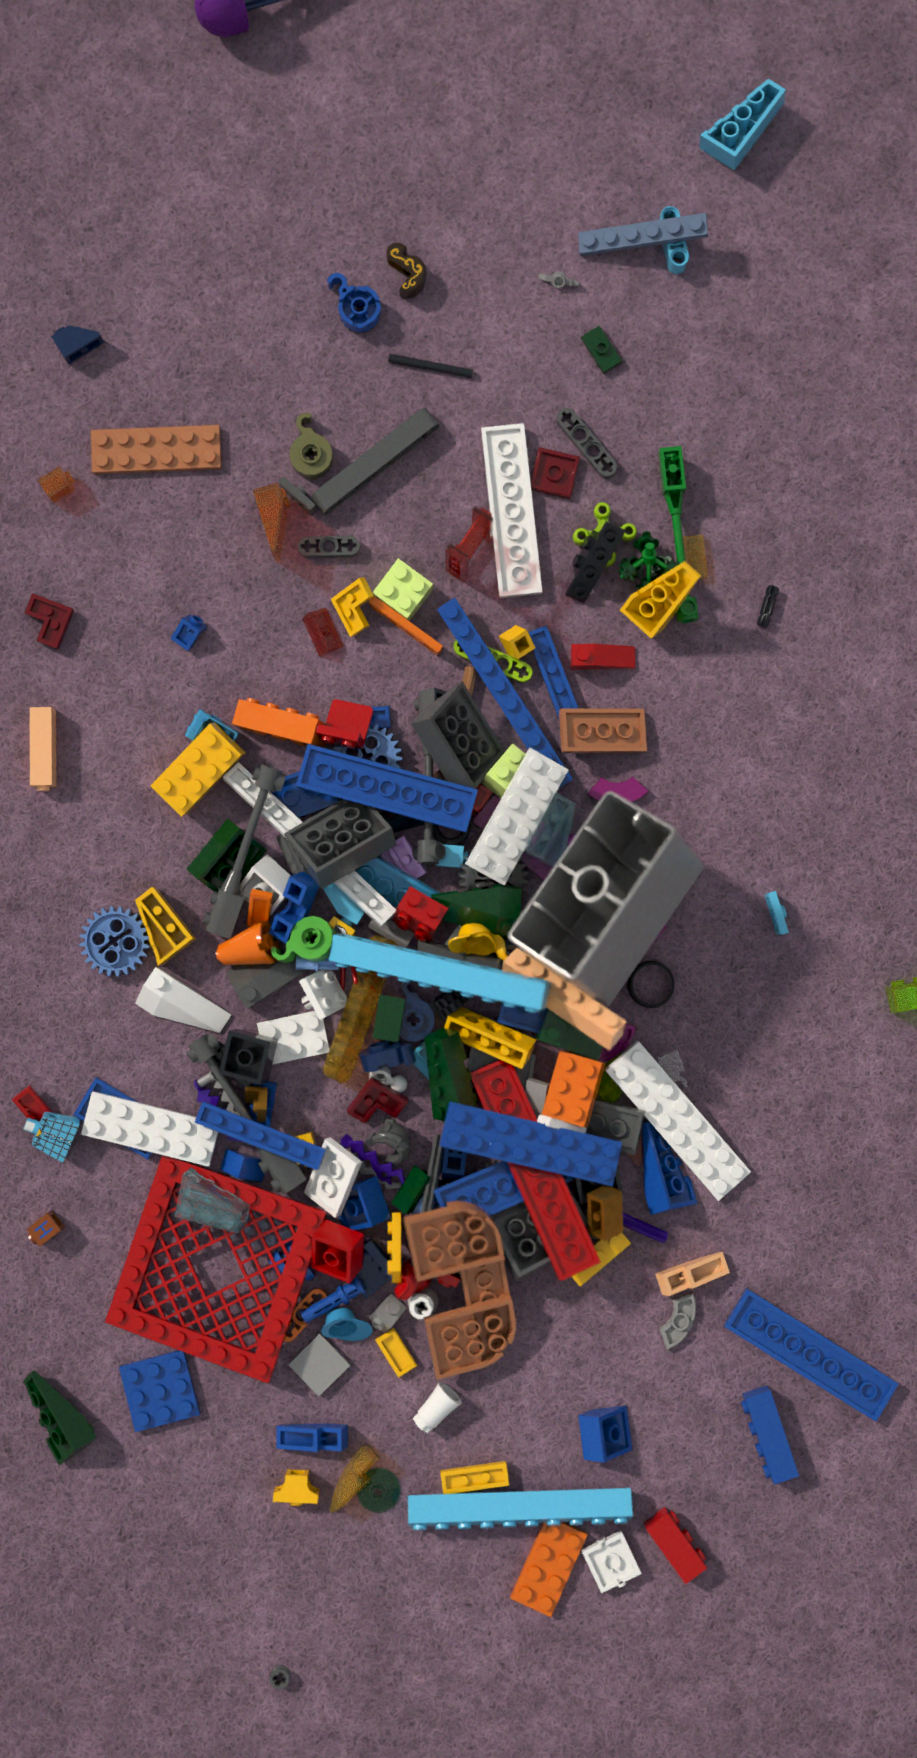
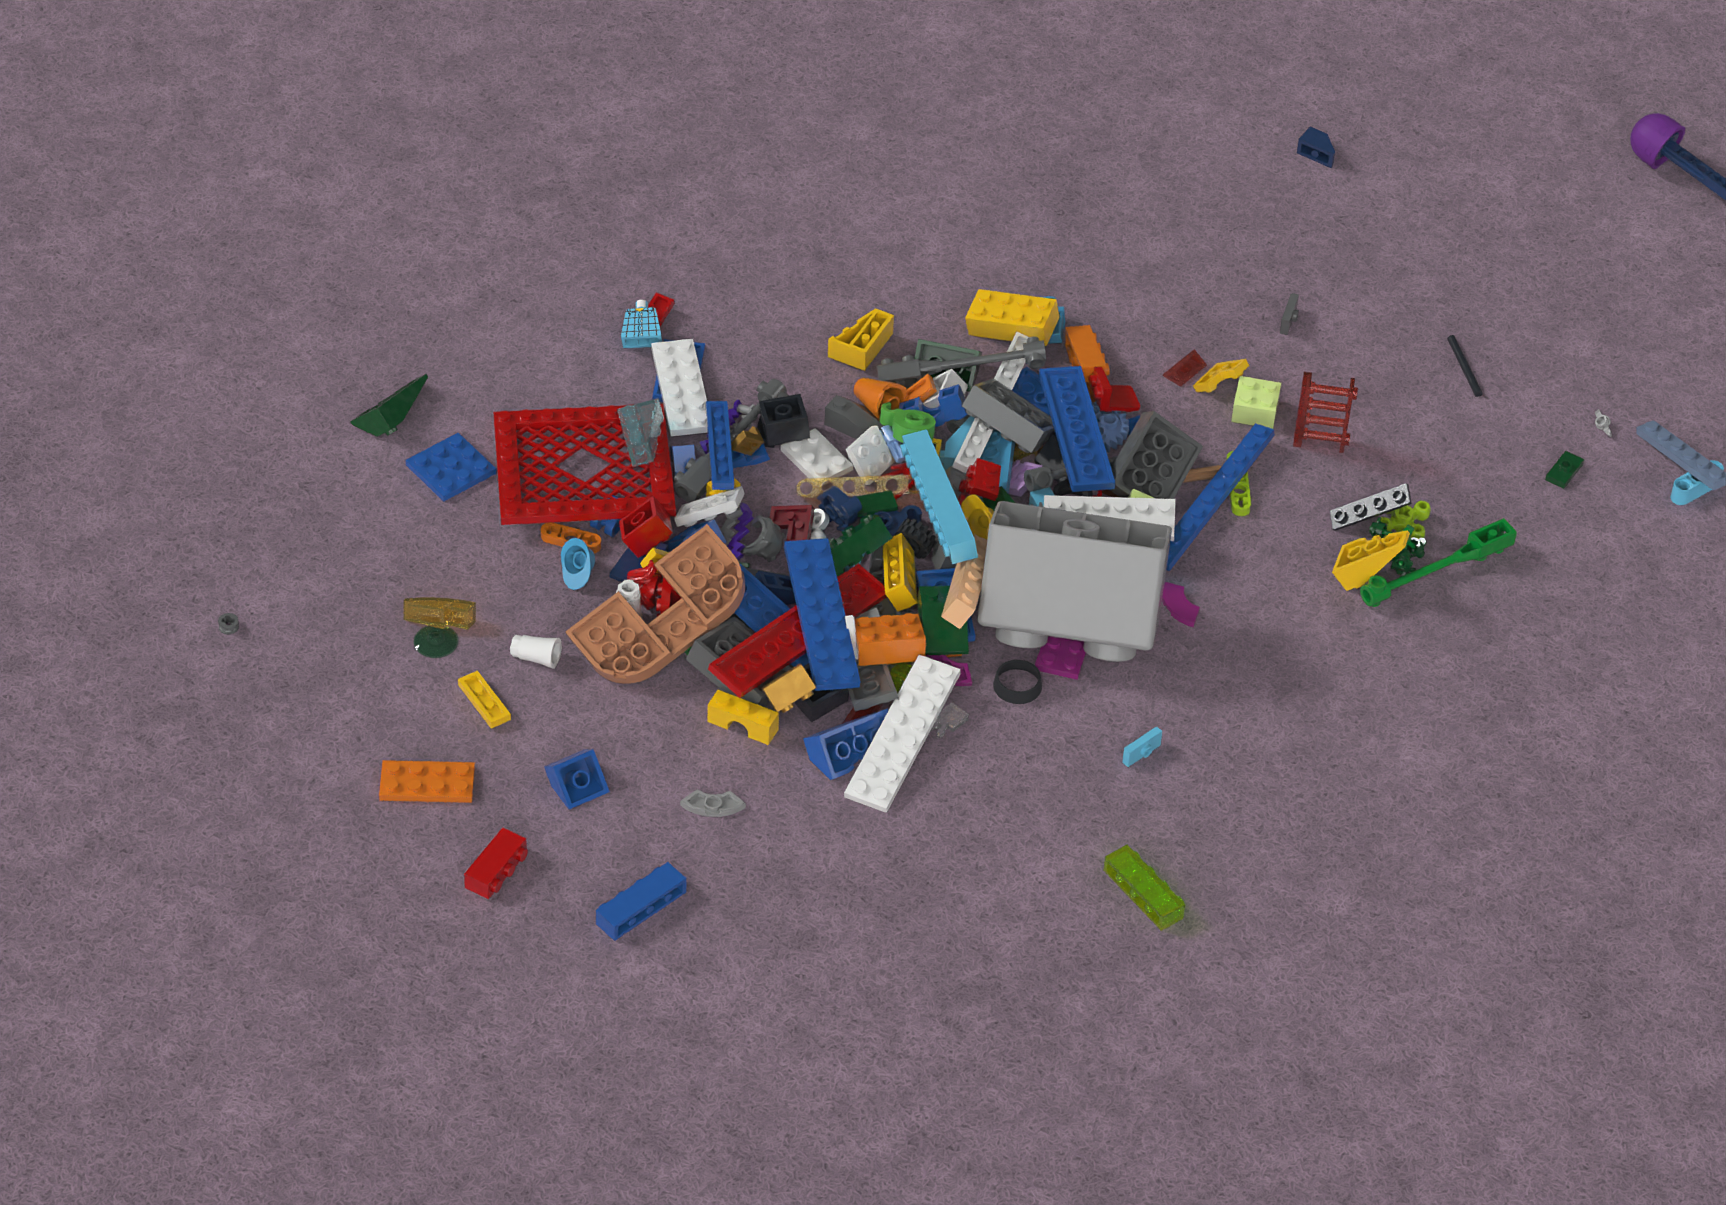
camera: 65 degrees right, 40 degrees down
dark red plate [24,593,74,650] -> none
dark orange brick [26,1210,65,1247] -> none
light nougat brick [30,707,56,791] -> none
clear orange brick [38,466,75,503] -> none
medium blue gear [79,906,151,977] -> none
nougat plate [91,425,222,474] -> none
white wedge [135,967,232,1033] -> none
blue bracket [170,614,207,651] -> none
clear orange slope [253,482,290,562] -> none
yellow brick [273,1469,320,1506] -> none
blue slope [276,1423,348,1452] -> none
light grey tile [288,1332,351,1396] -> none
olive piece [290,413,333,480] -> none
dark grey beam [297,536,360,558] -> none
blue pin [301,1276,367,1324] -> none
dark grey beam [310,407,440,516] -> none
blue piece [327,273,381,333] -> none
orange tile [369,596,443,656] -> none
light grey bracket [369,1293,406,1332] -> none
yellow tile [375,1327,417,1378] -> none
dark brown animal [387,243,426,299] -> none
medium azure brick [408,1488,633,1531] -> none
white plate [481,423,542,598] -> none
yellow brick [498,625,535,659] -> none
blue plate [528,625,578,754] -> none
dark red tile [530,447,580,499] -> none
dark grey beam [557,408,617,479] -> none
nougat plate [559,708,647,753] -> none
red slope [570,644,635,670] -> none
white plate [582,1530,641,1593] -> none
dark purple axle [585,1203,668,1243] -> none
light nougat slope [655,1252,730,1296] -> none
clear yellow plate [683,534,708,579] -> none
blue plate [723,1288,898,1422] -> none
black axle [757,585,779,628] -> none

